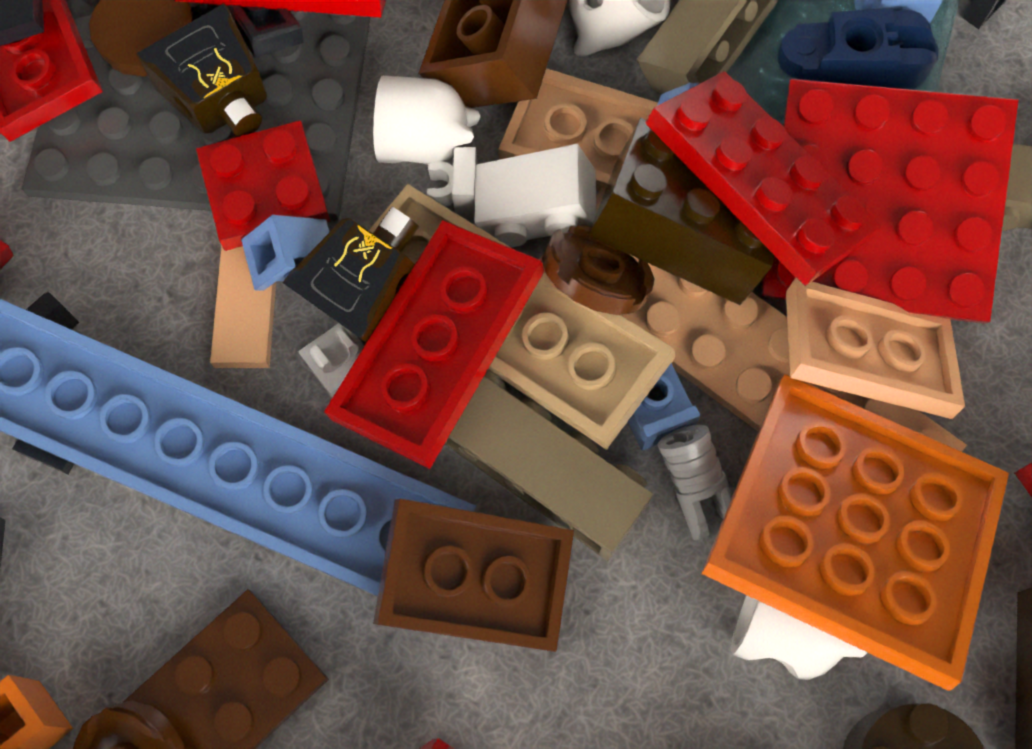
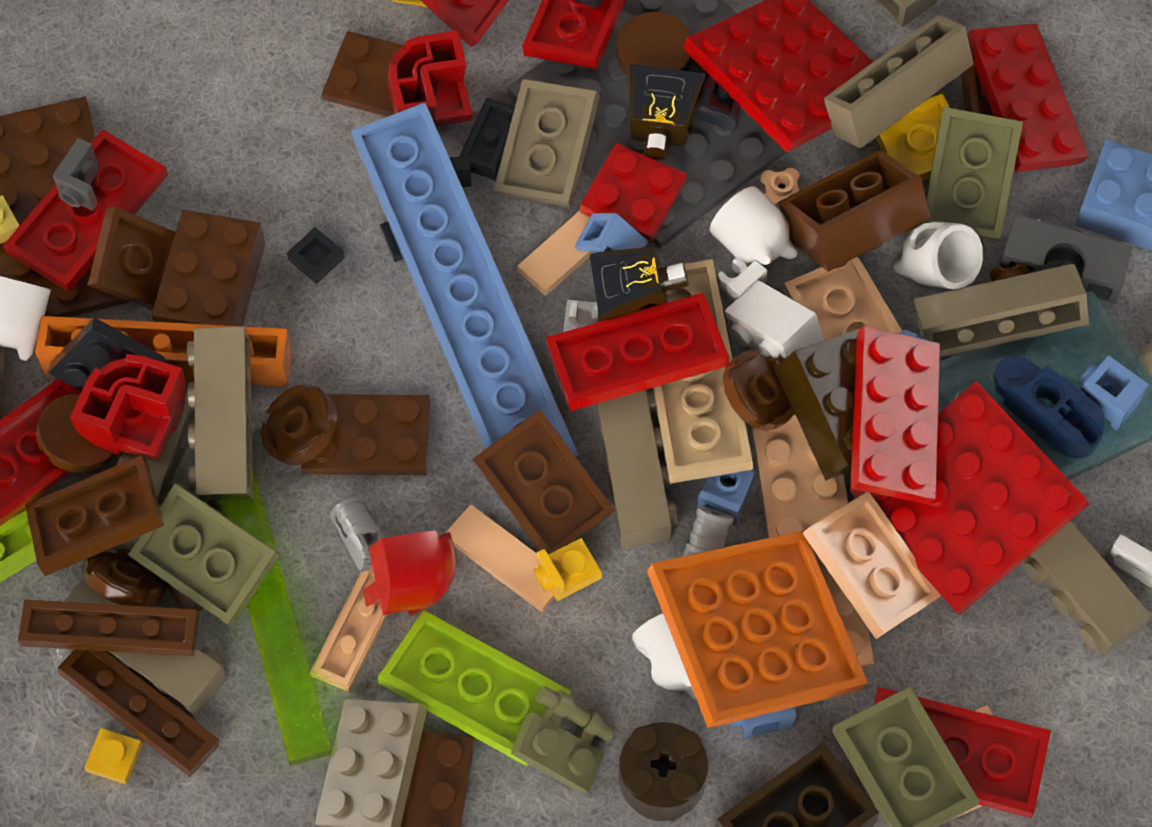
camera: 45 degrees right, 5 degrees down
none -> light nougat tile [446,504,555,613]
none -> black plate [459,98,515,180]
none -> dark tan plate [494,79,600,208]
none -> yellow bracket [533,538,602,601]
none -> light nougat plate [761,168,800,205]

